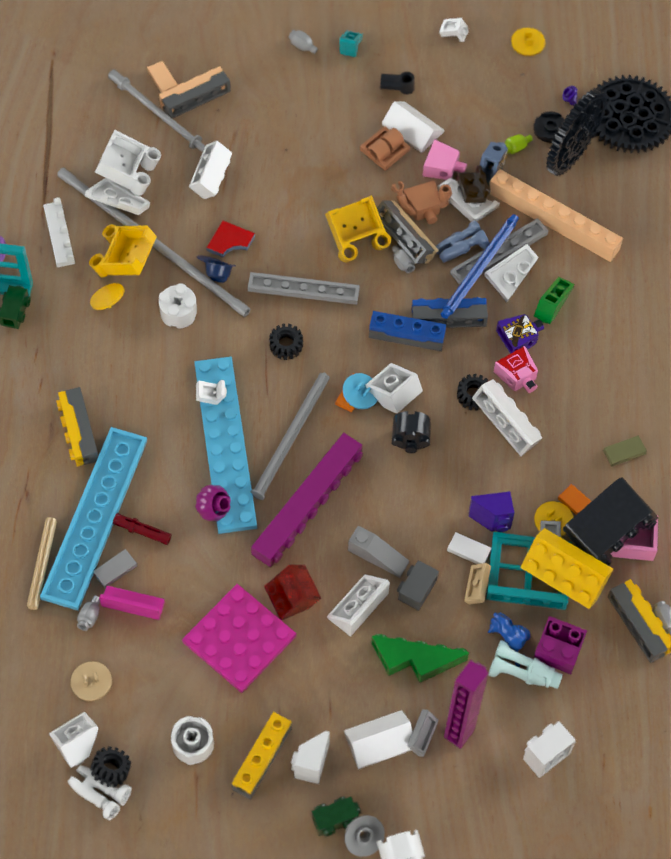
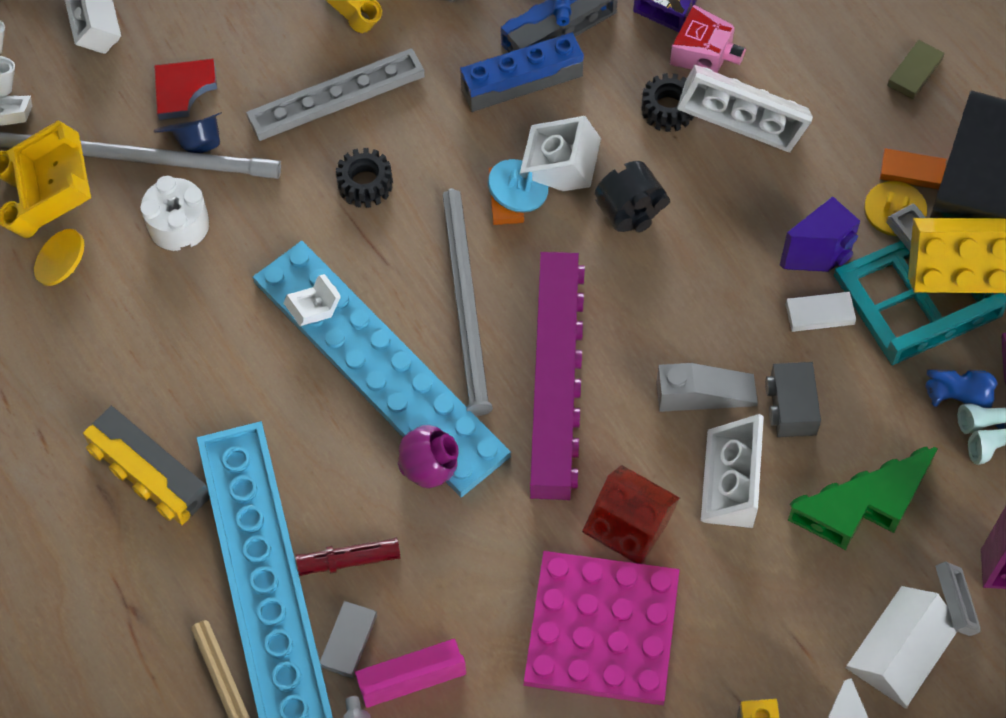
camera: 30 degrees left, 0 degrees up
tan plate [464,563,491,605] -> none

